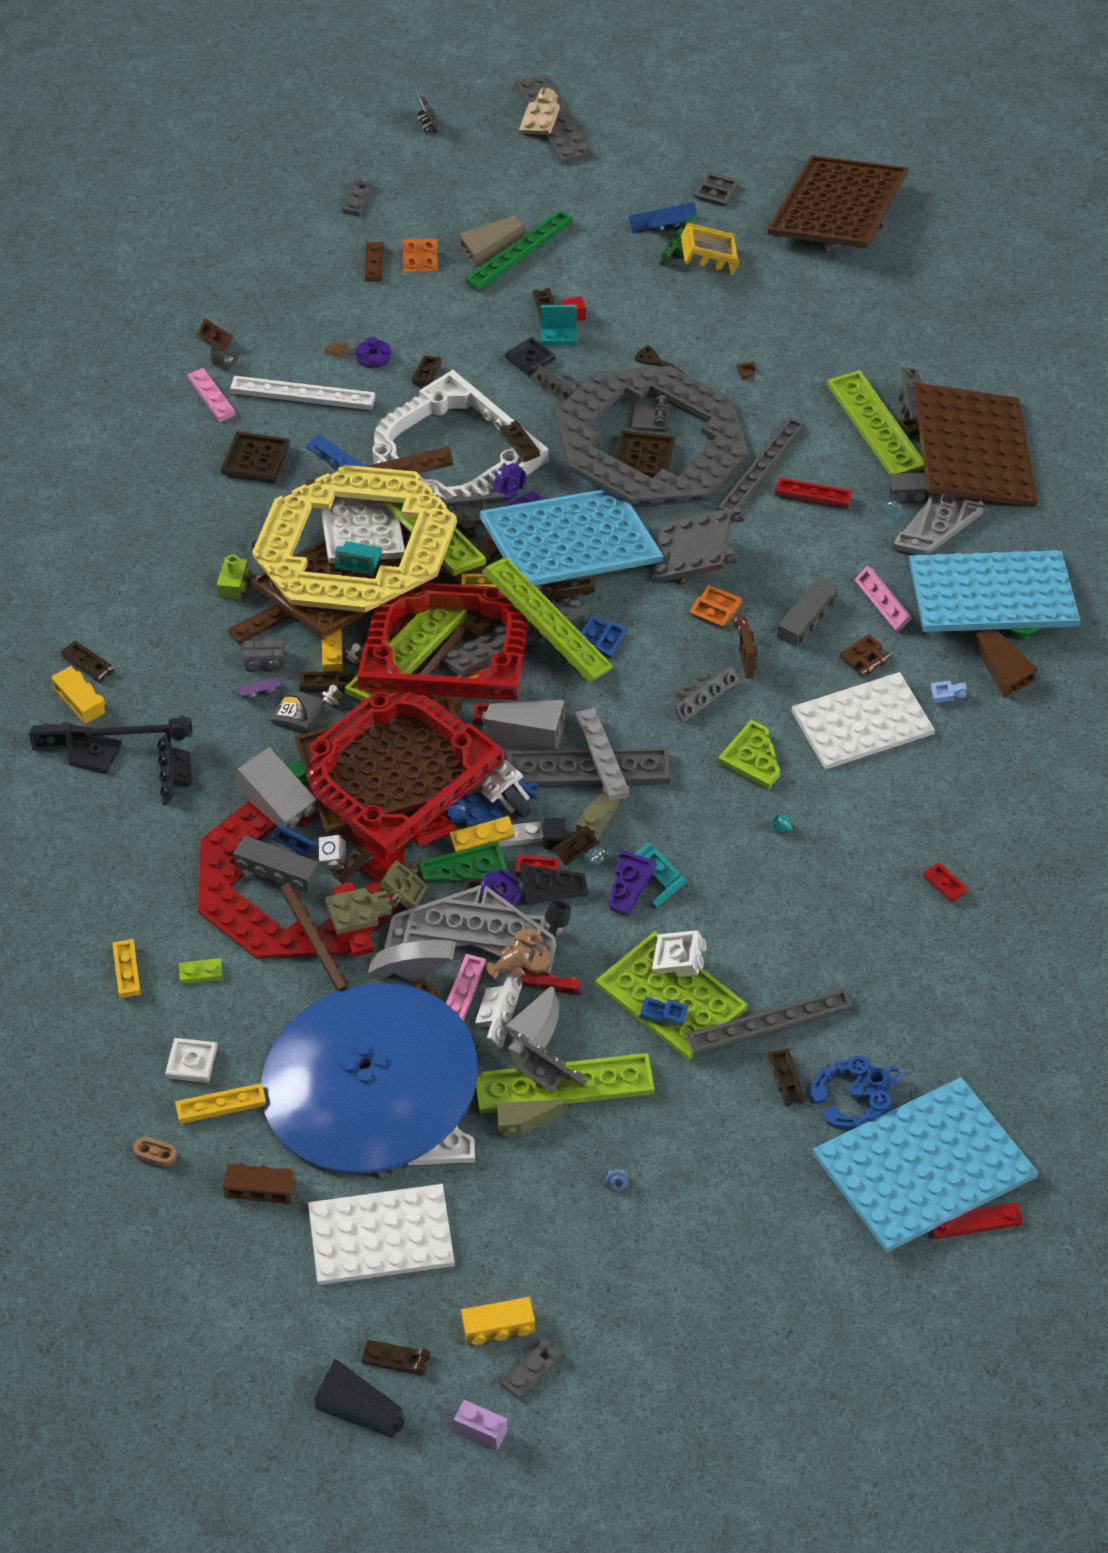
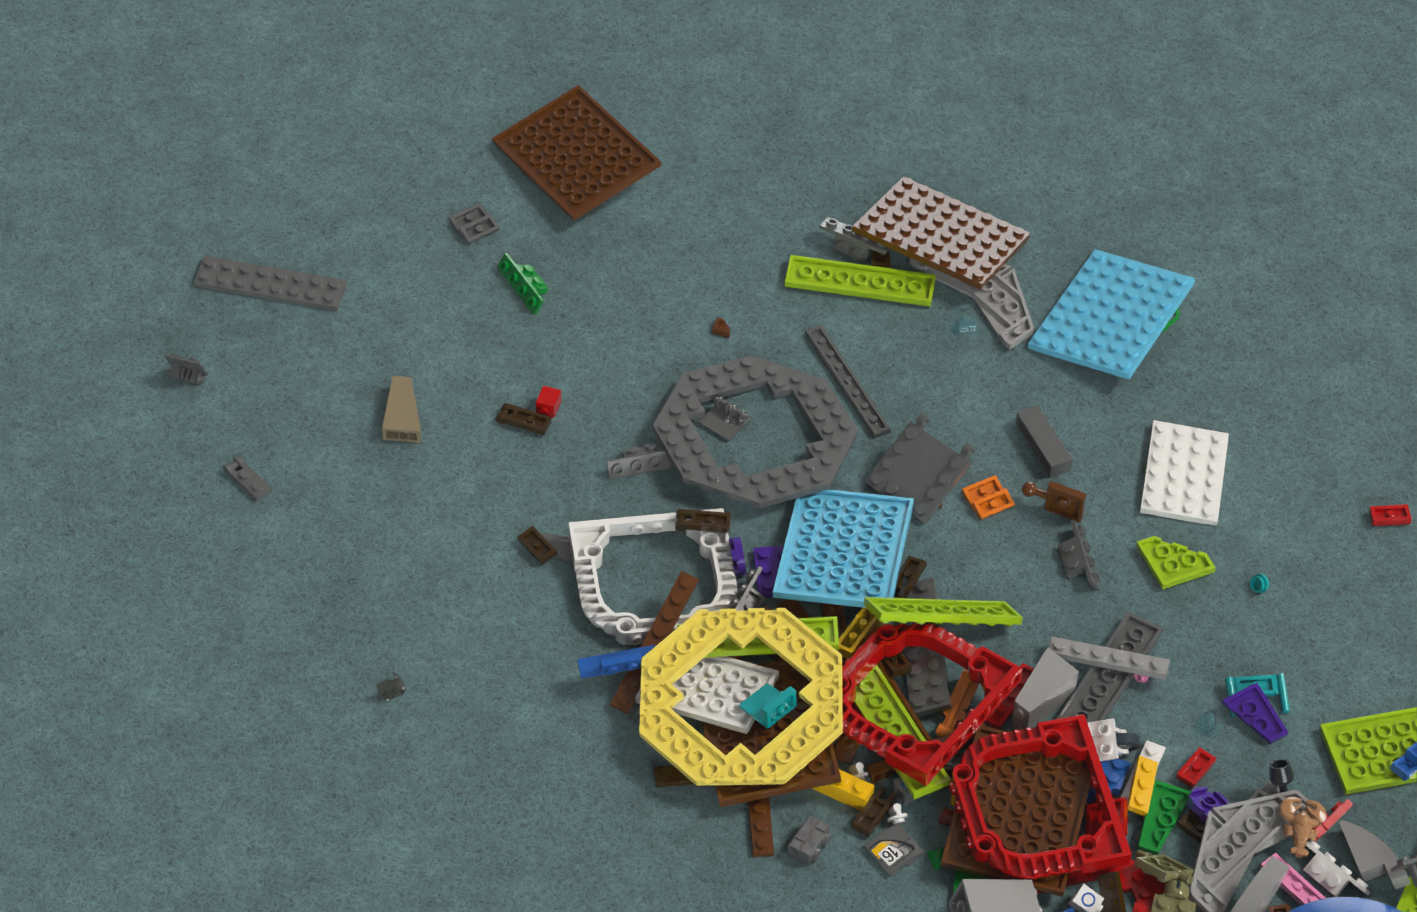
camera: 60 degrees left, 0 degrees up
bright pink plate [187,368,236,422] -> none
reddish brown plate [197,319,233,351] -> none
lime brick [217,555,252,600] -> none
dark brown plate [221,431,290,483] -> none
white plate [230,376,376,410] -> none
medium lavender plate [238,677,280,698] -> none
clear orange tile [325,342,348,358] -> none
dark purple plate [355,337,391,368] -> none
reddish brown plate [365,242,384,282] -> none
orange hinge [402,239,438,272] -> none
green plate [465,210,573,291] -> none
black plate [505,337,555,376] -> none
tan plate [519,88,560,135] -> none
black wing [519,863,589,905] -> none
teal bracket [541,305,577,346] -> none
black brick [543,818,565,850] -> none
dark brown plate [553,825,599,866] -> none
olive slope [576,793,621,840] -> none
blue slope [581,615,627,658] -> none
dark brown plate [615,430,675,479] -> none
blue bracket [629,202,698,232] -> none
dark brown piece [635,345,684,373] -> none
white plate [652,930,706,977] -> none
yellow window [681,223,740,274] -> none
red plate [775,477,852,509] -> none
reddish brown plate [840,634,891,677] -> none
bright pink plate [855,566,912,631] -> none
dark grey brick [888,473,928,503] -> none
light blue plate [930,681,967,703] -> none
reddish brown slope [974,629,1038,698] -> none

